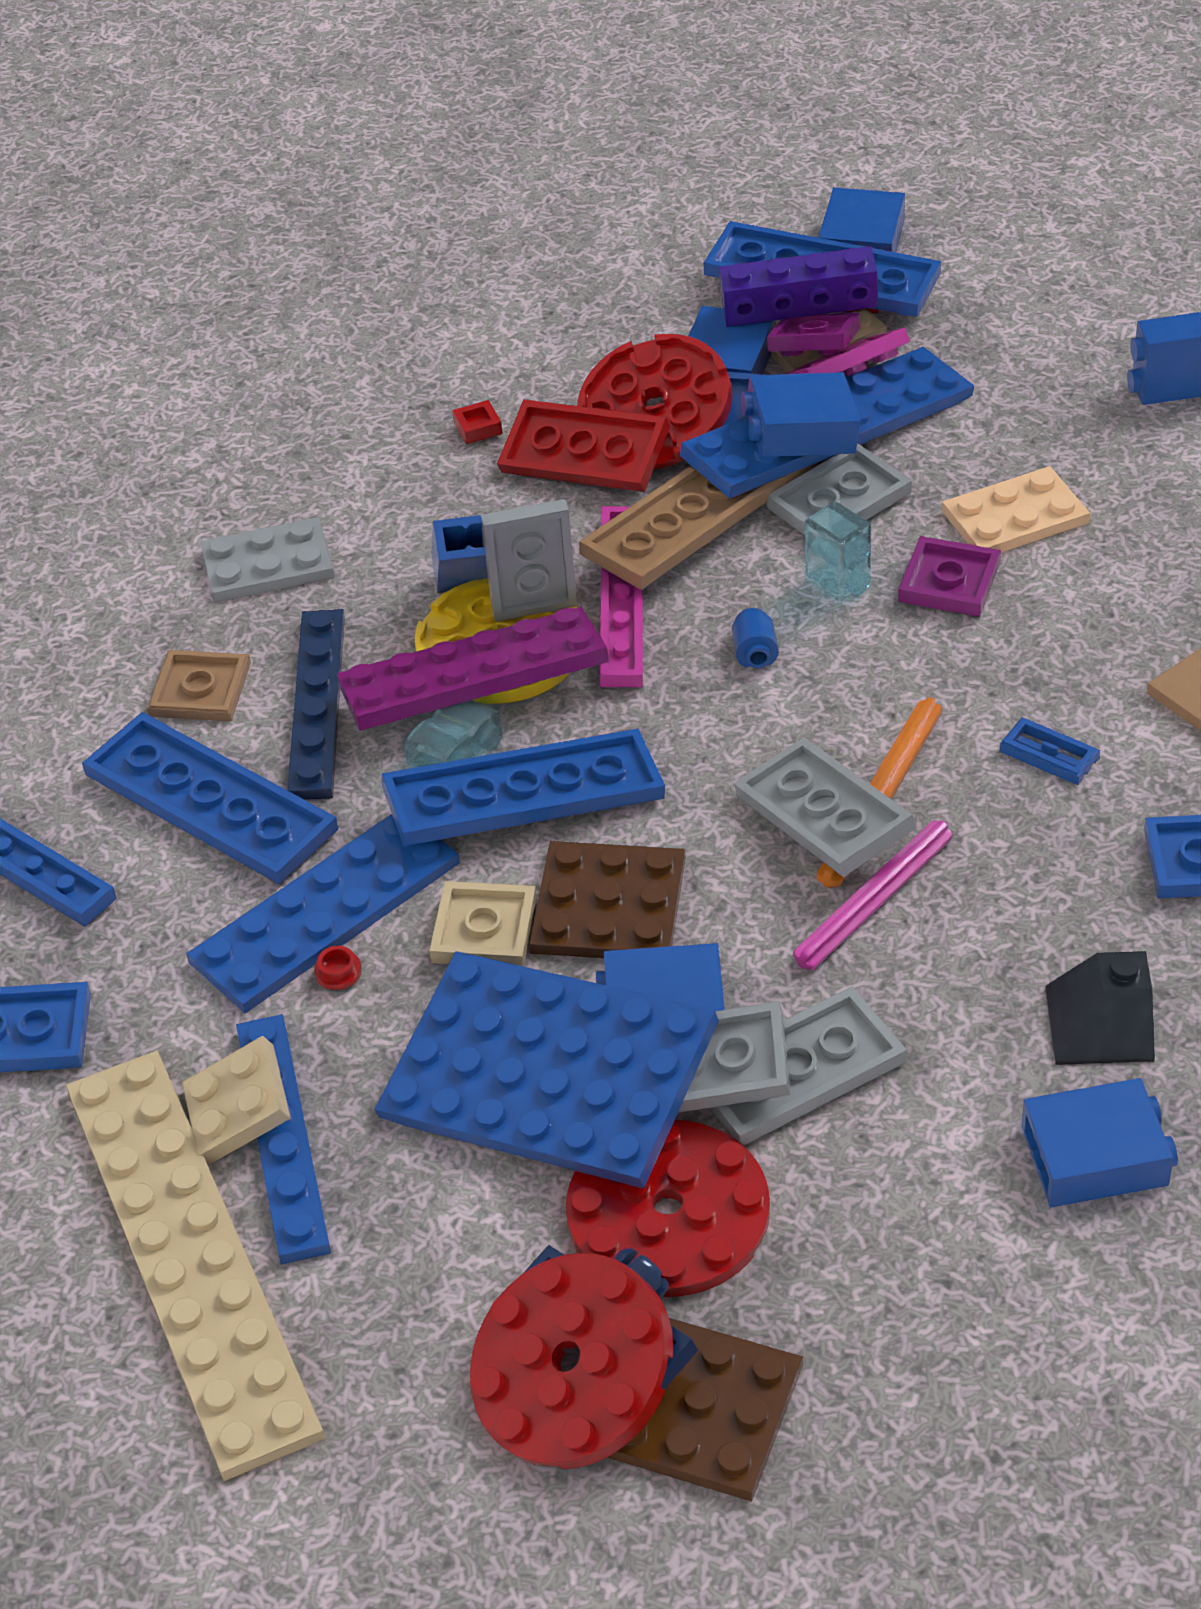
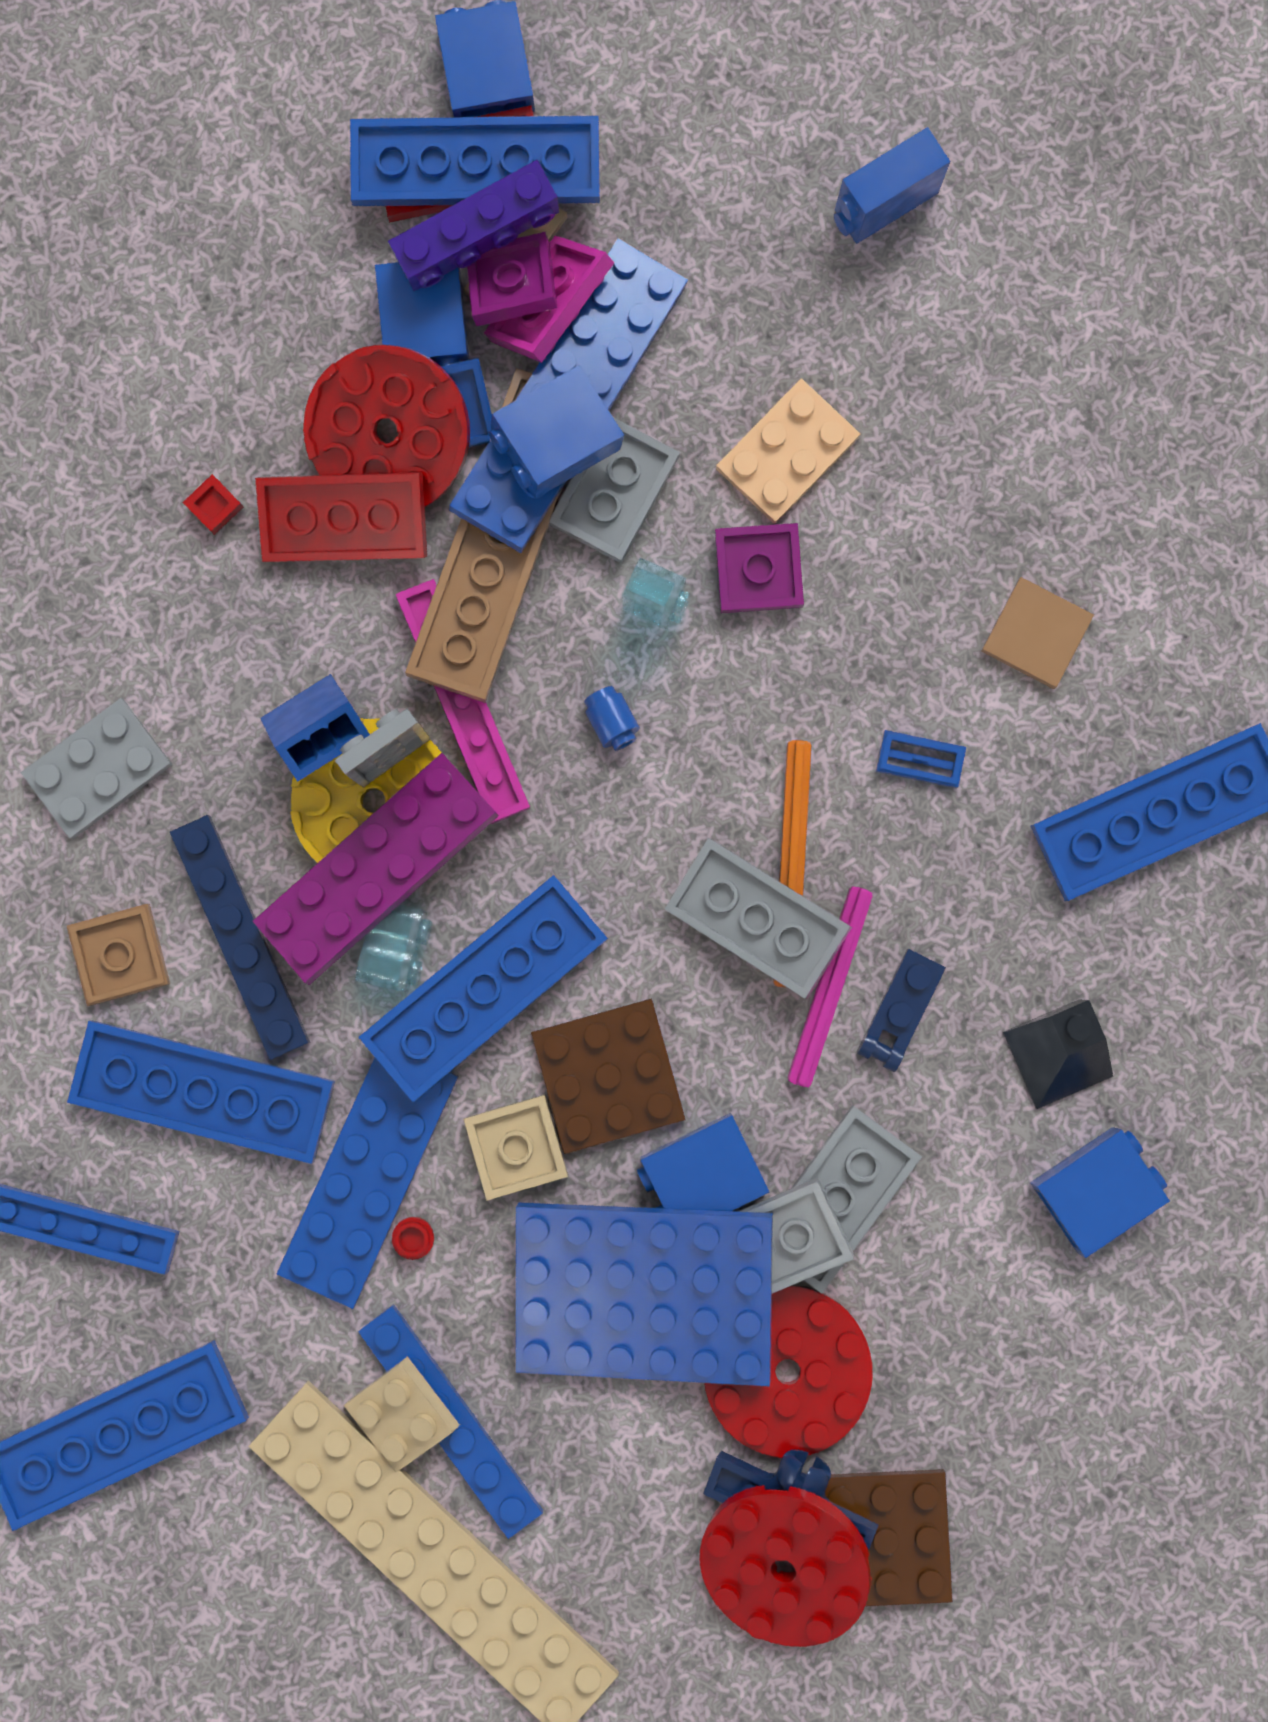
camera: 25 degrees left, 40 degrees up
none -> dark blue plate [857,949,946,1072]

